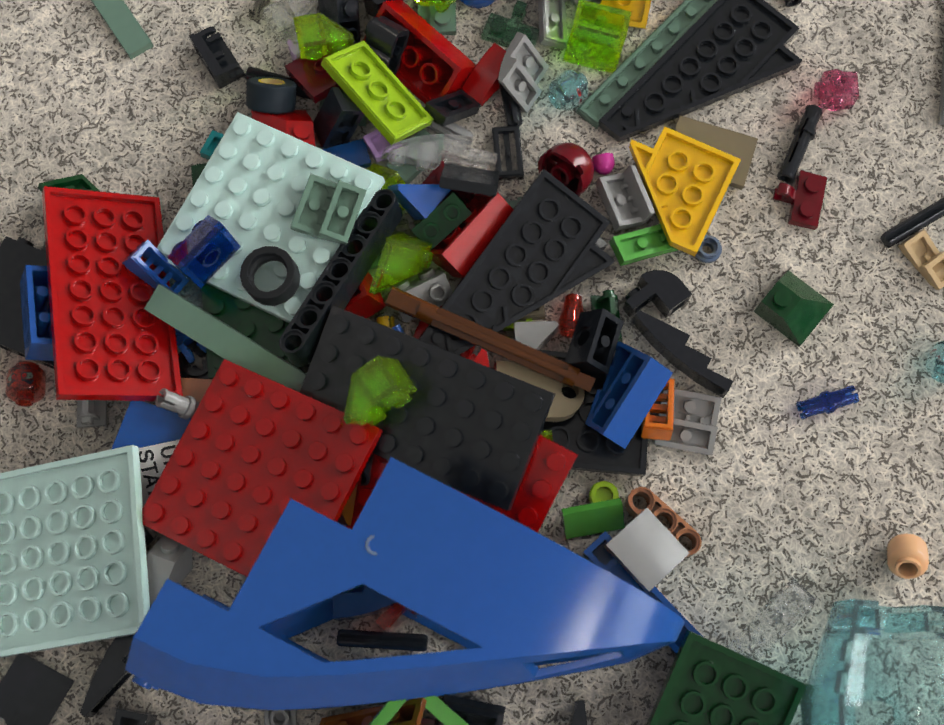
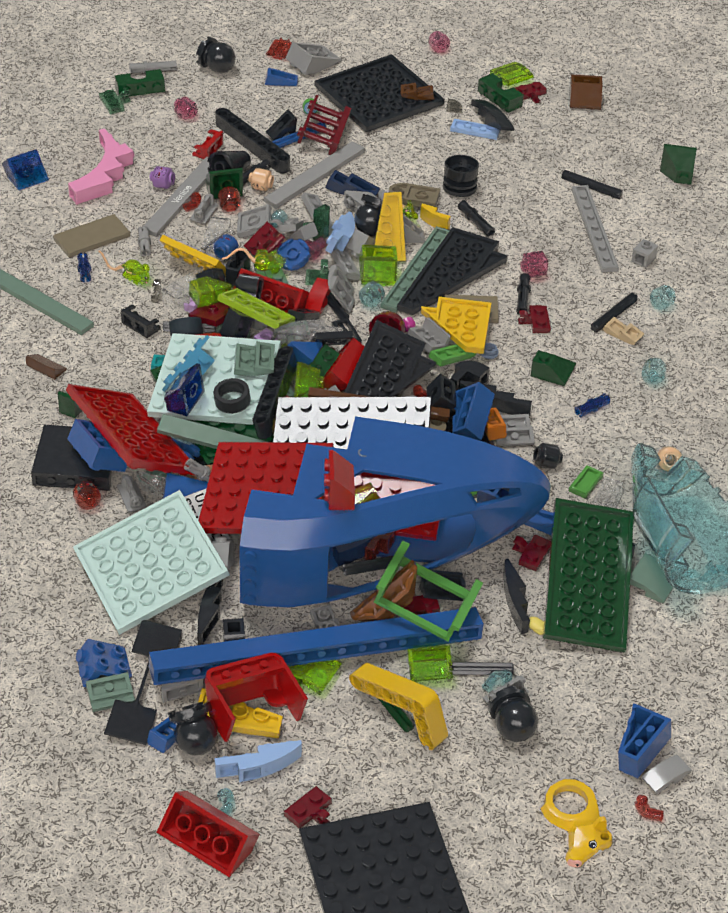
camera: 20 degrees left, 30 degrees down
blue slope [122,239,189,294] -> none
clear neon green slope [343,356,417,426] -> none
none -> reddish brown slope [26,354,67,380]
none -> dark azure bracket [162,335,215,392]
none -> red slope [324,450,355,510]
none -> dark red plate [512,534,551,571]
none -> black head [533,443,563,469]
none -> bright green tile [568,465,604,499]

